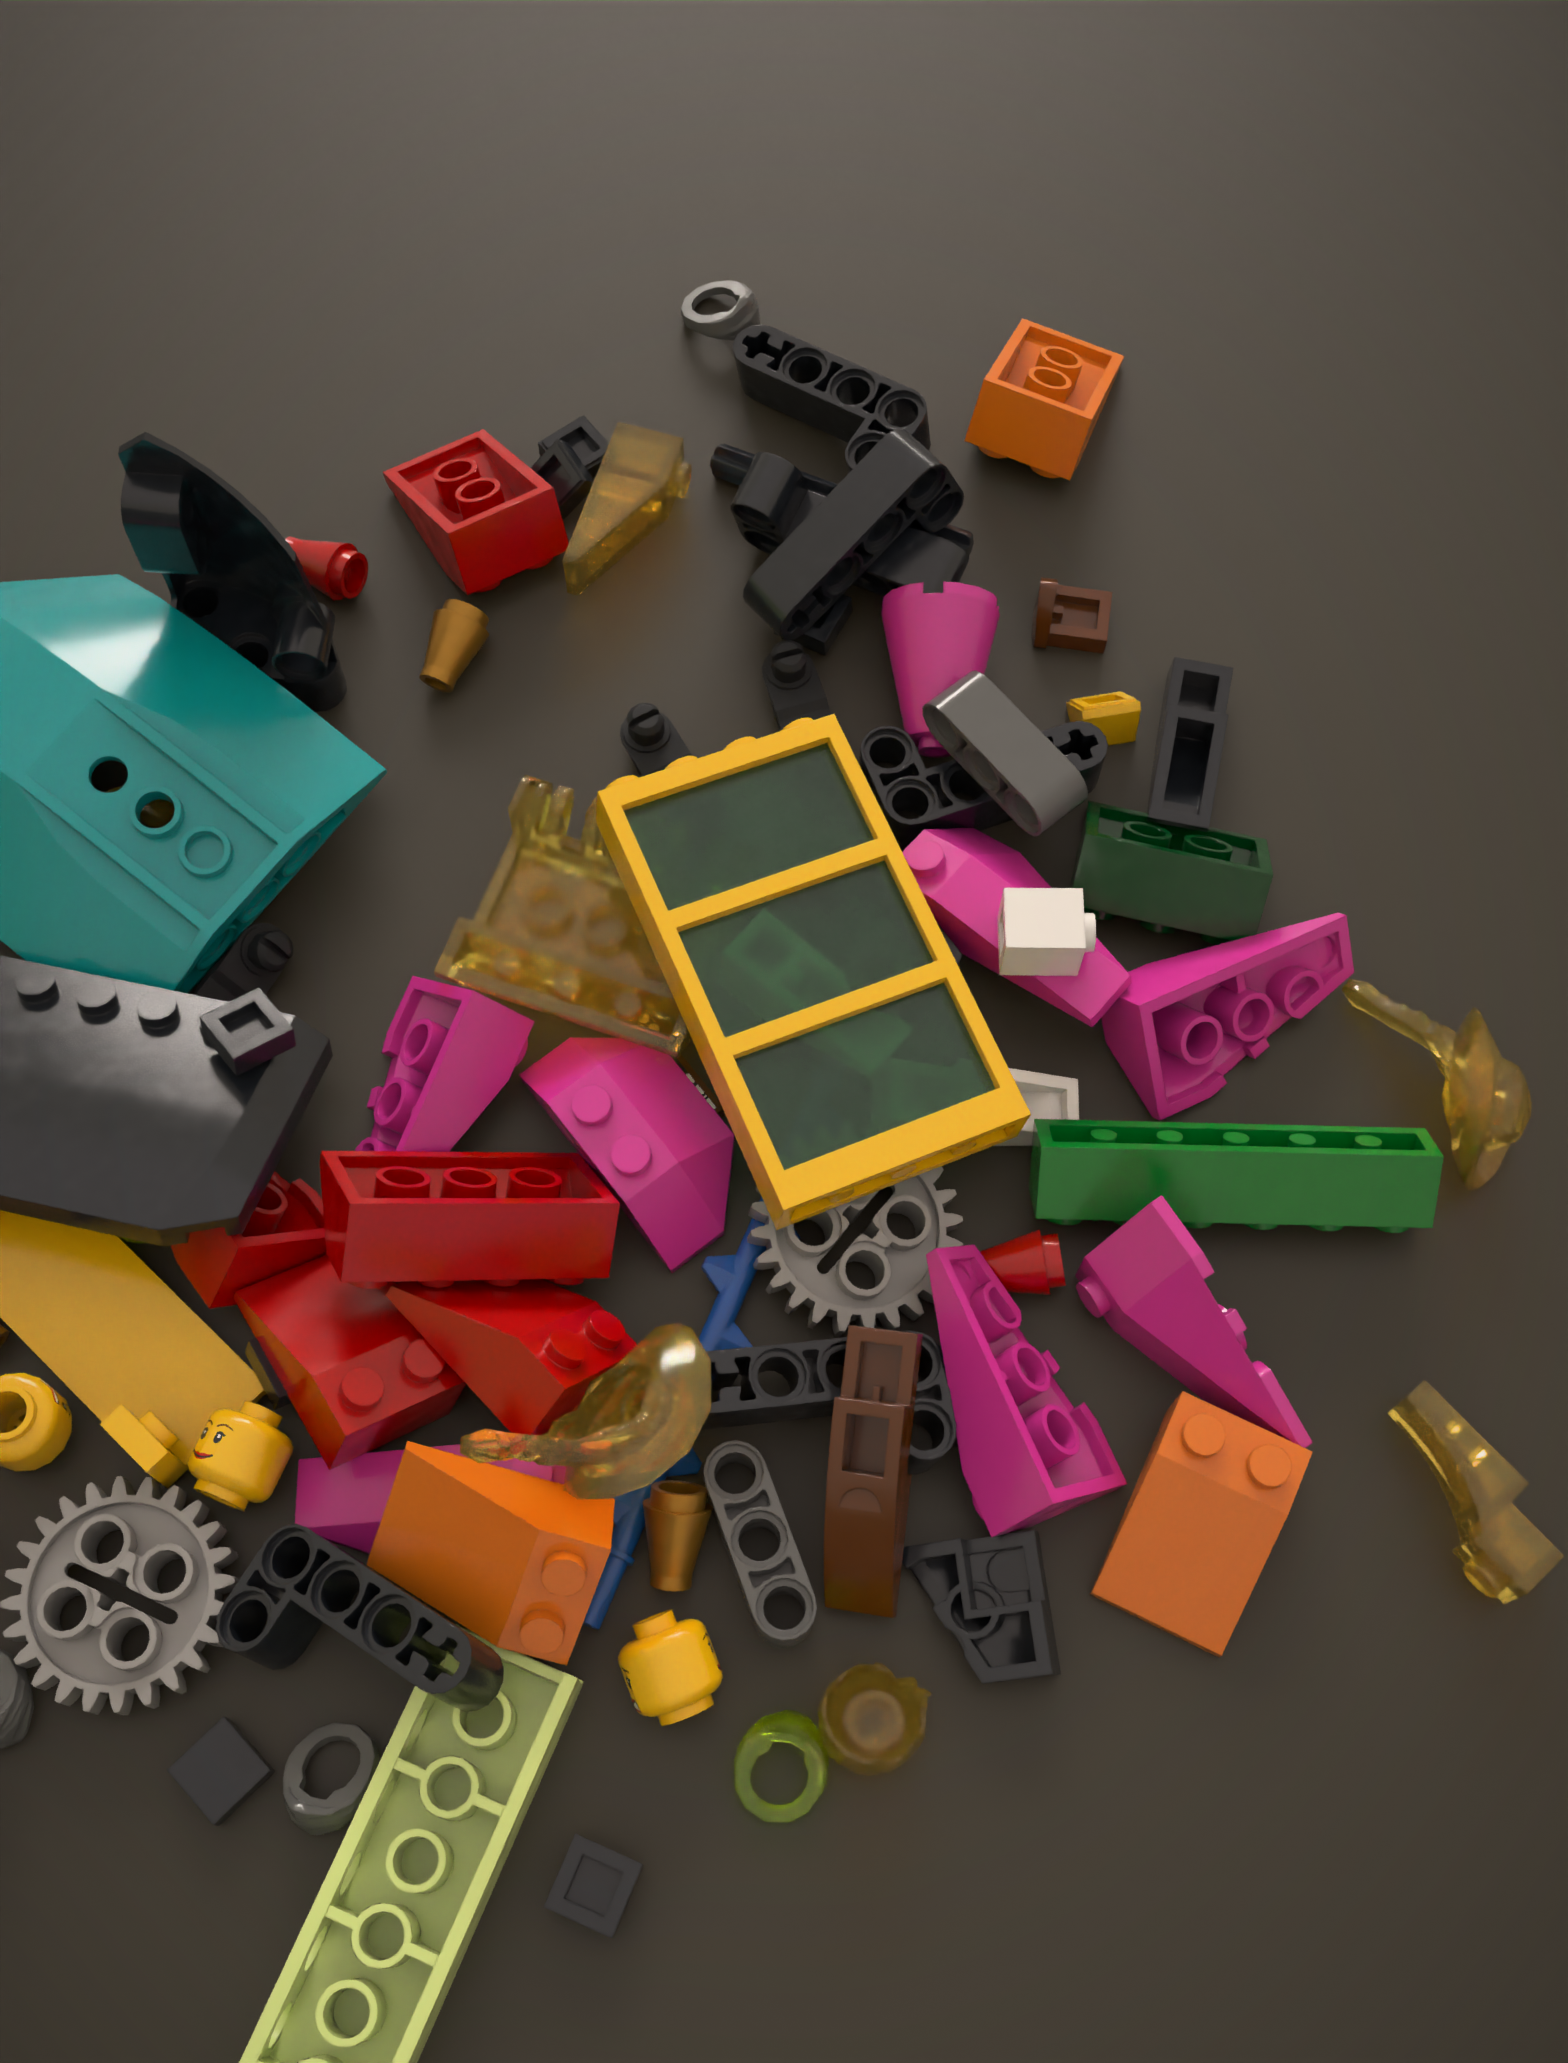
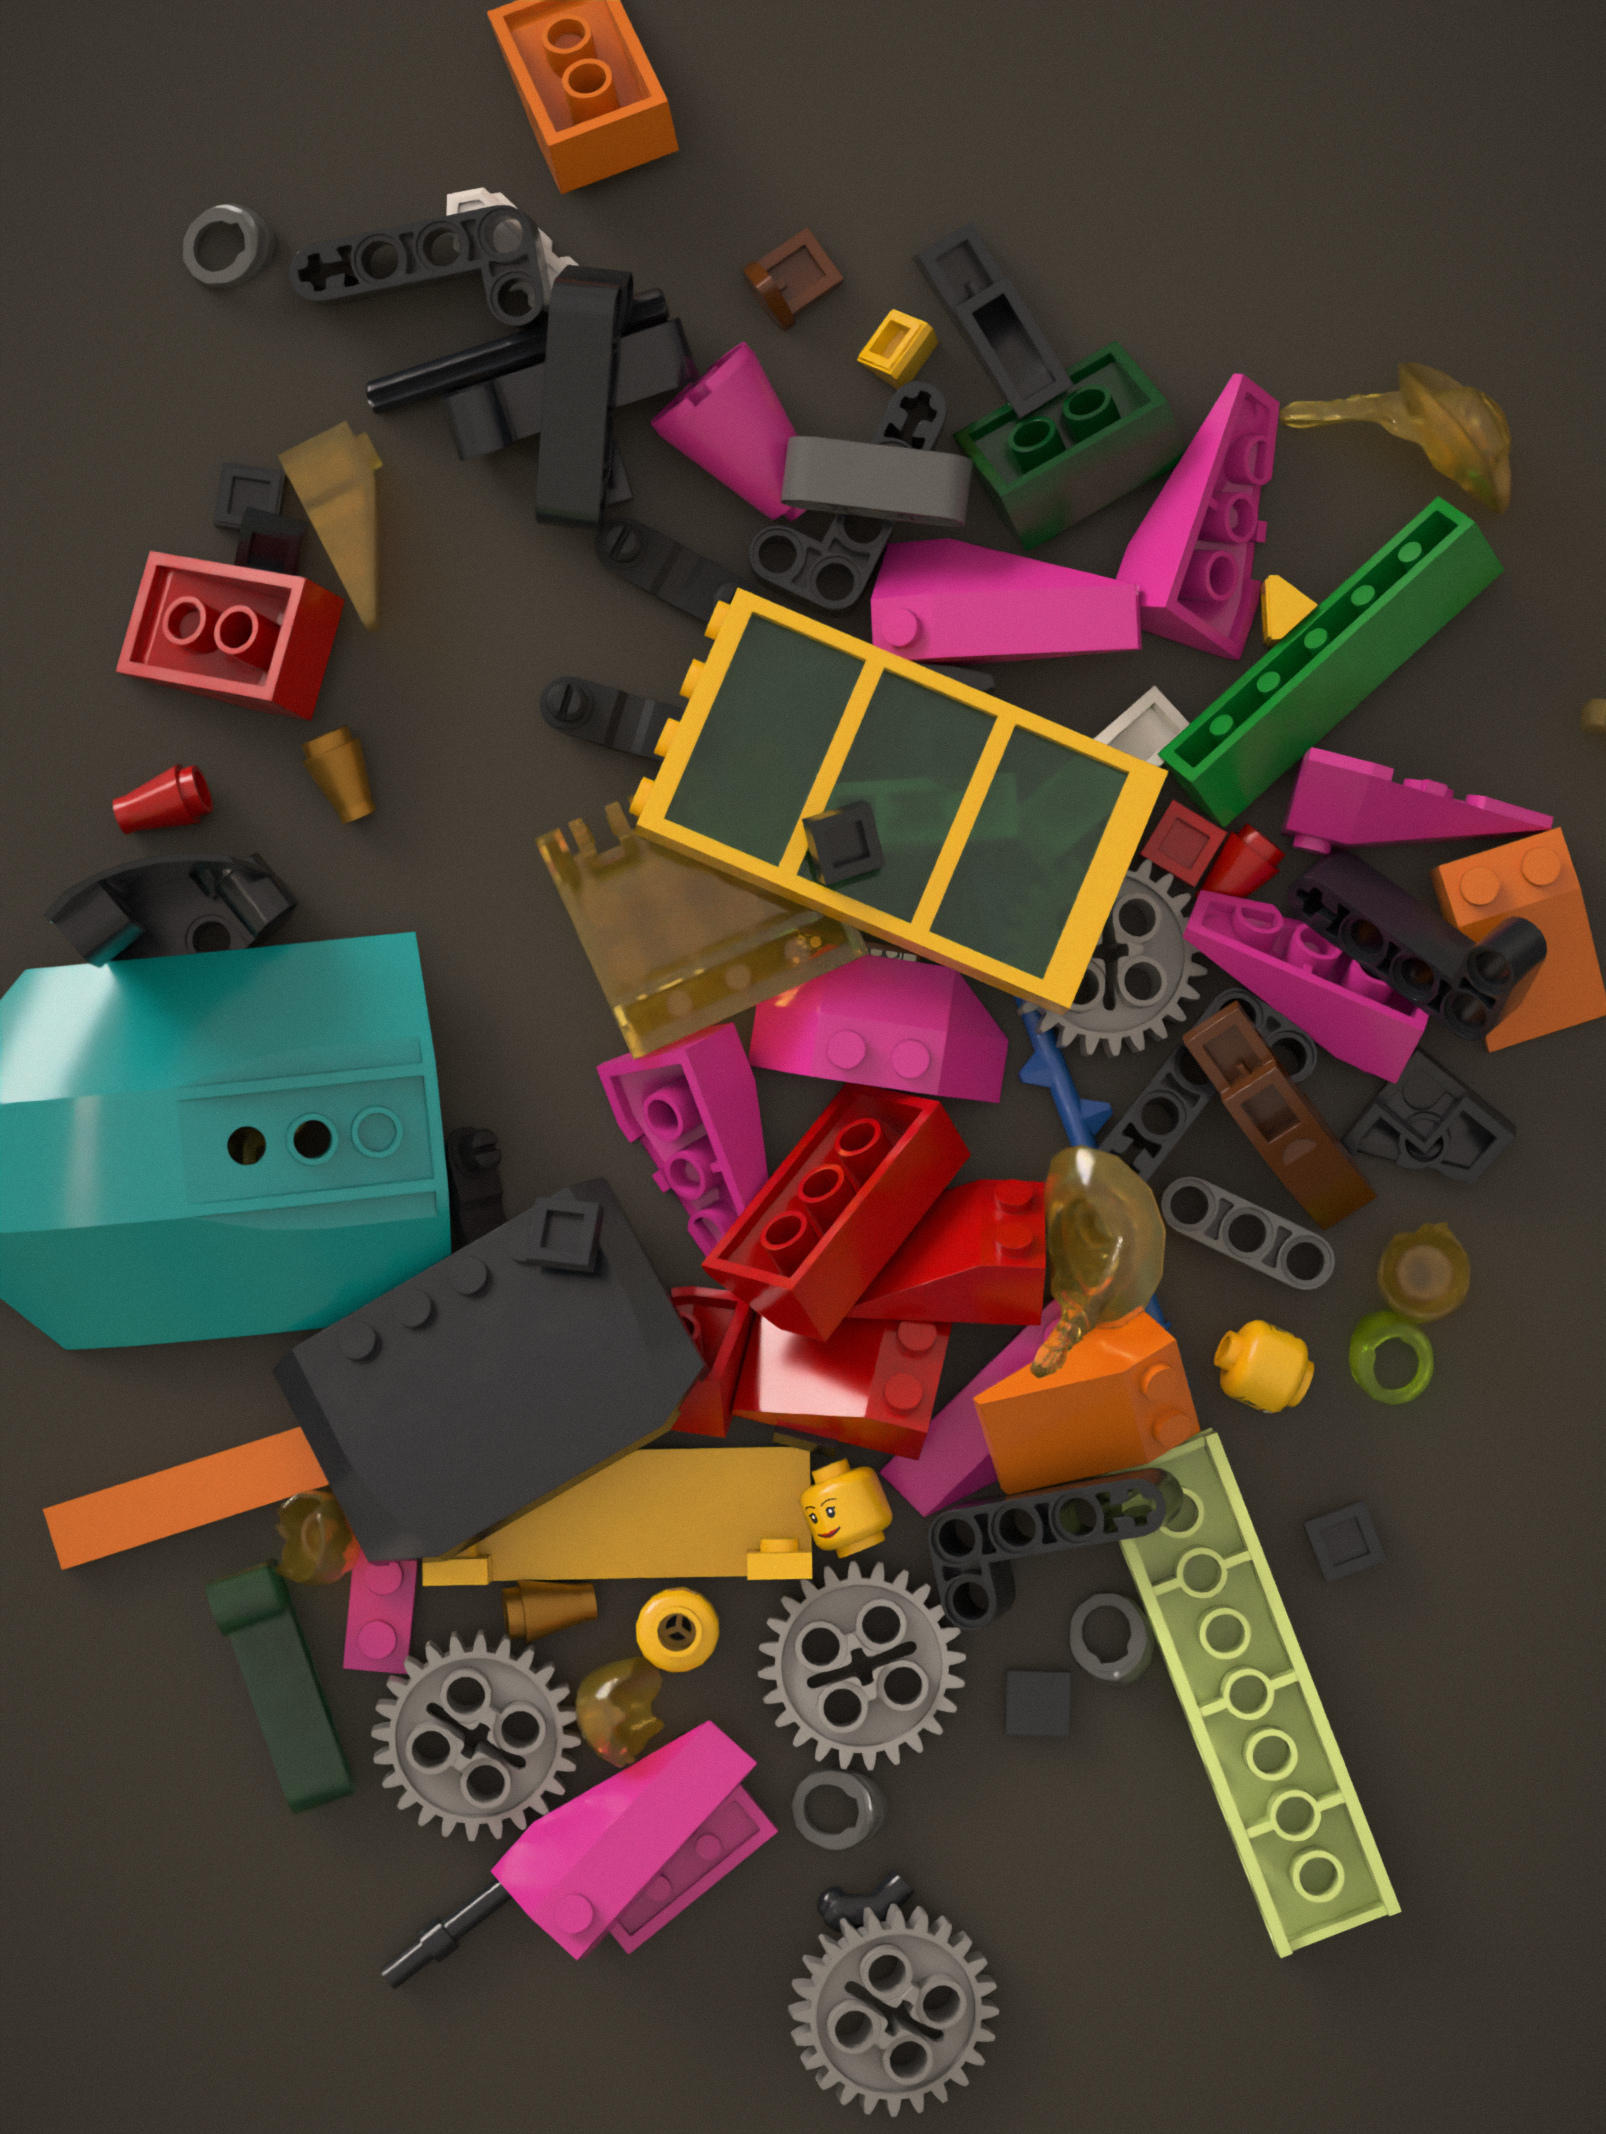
camera: 40 degrees left, 20 degrees up
pearl gold cone [643,1480,713,1591] -> none
white brick [997,888,1096,976] -> none
none -> black plate [802,800,886,885]
none -> red plate [1139,800,1227,889]
none -> yellow slope [1260,575,1318,647]
none -> black beam [1288,849,1547,1041]

